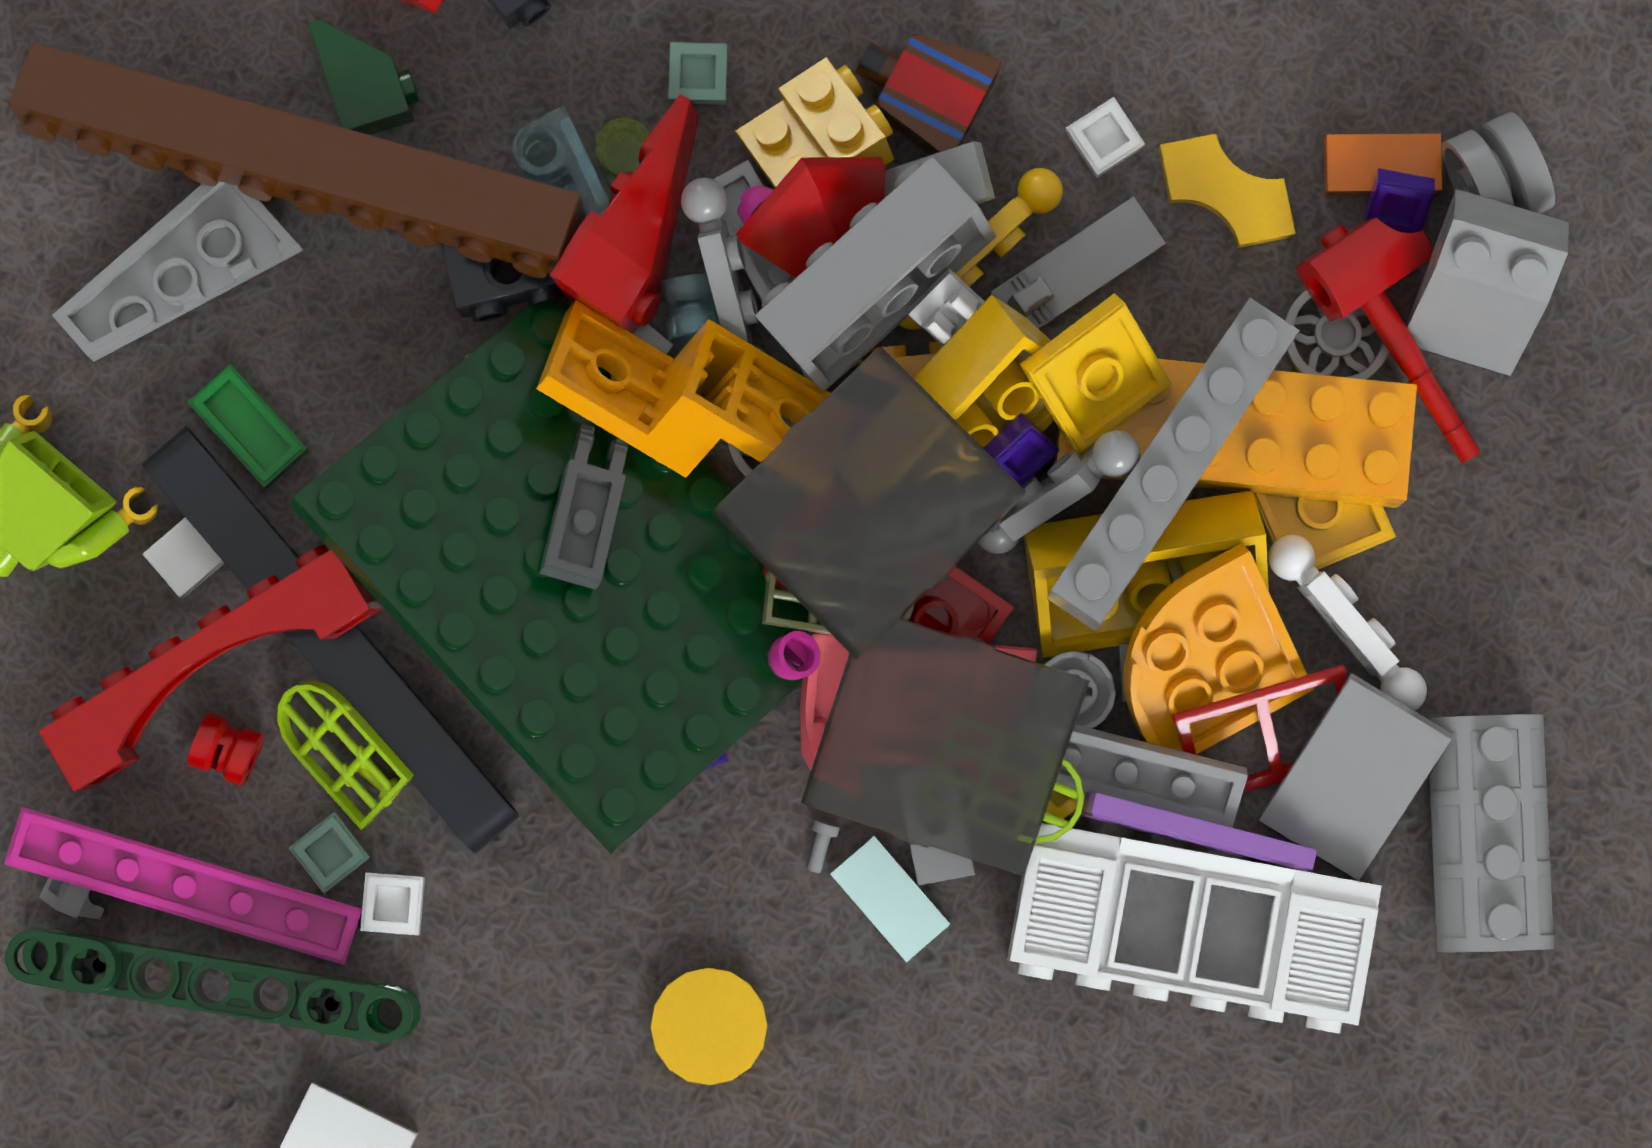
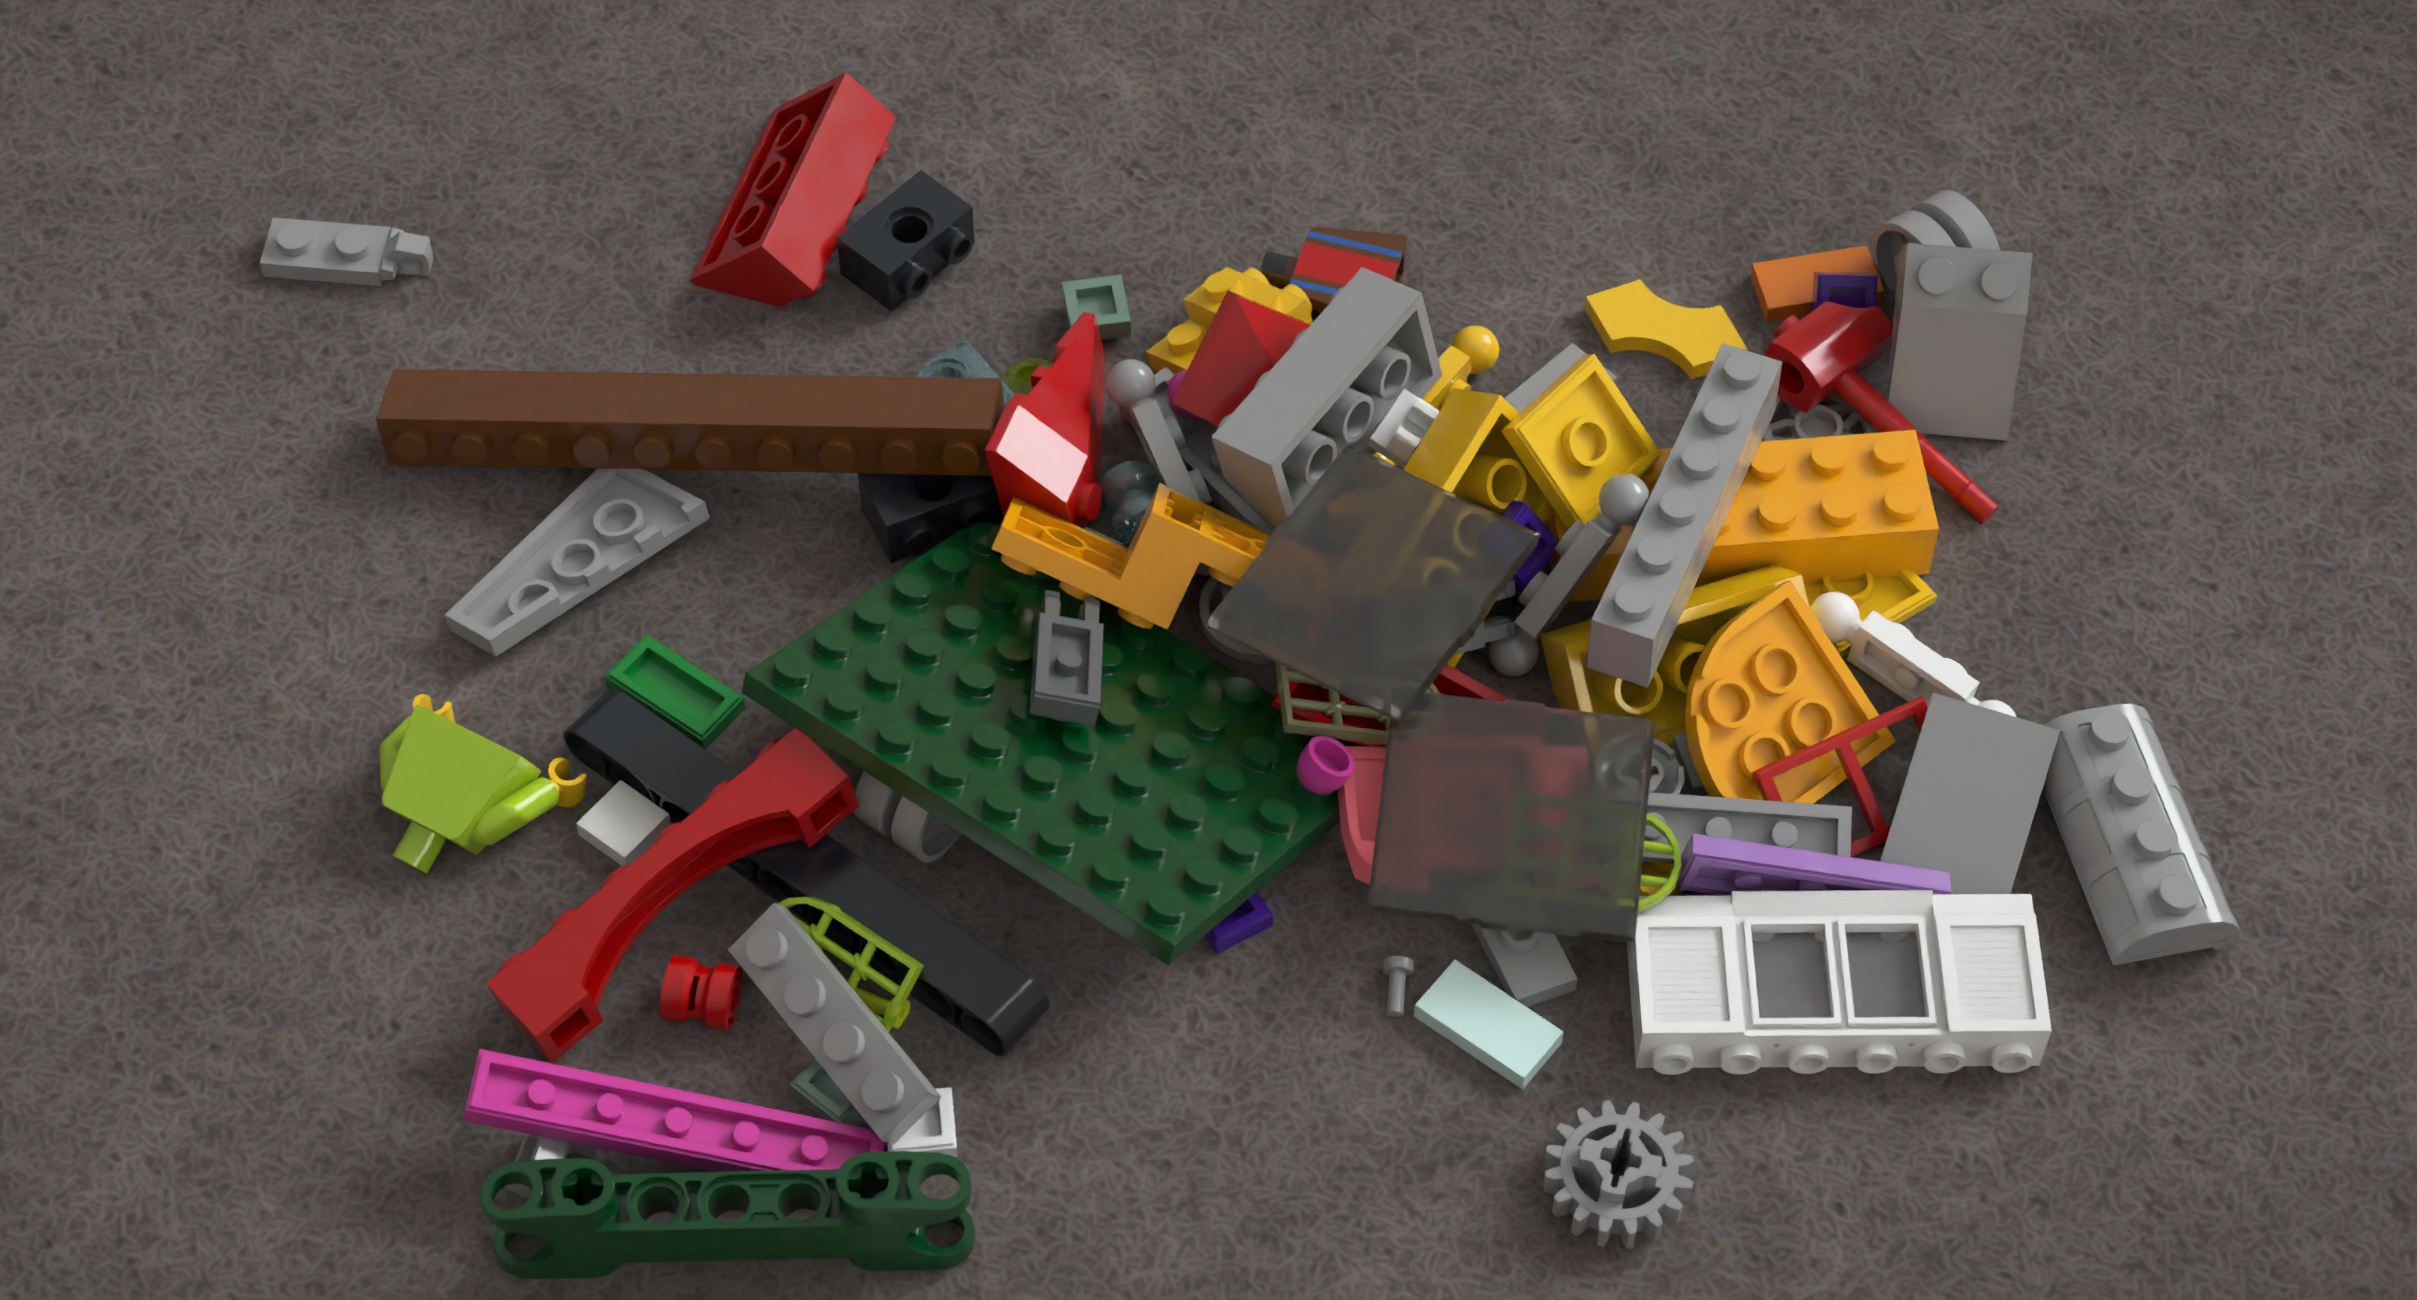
camera: 10 degrees left, 30 degrees down
dark green slope [308,20,420,135] -> none
yellow tile [651,968,767,1085] -> none
white tile [1065,97,1145,178] -> none
none -> light grey plate [728,903,941,1145]
none -> light grey gear [1543,1100,1694,1249]

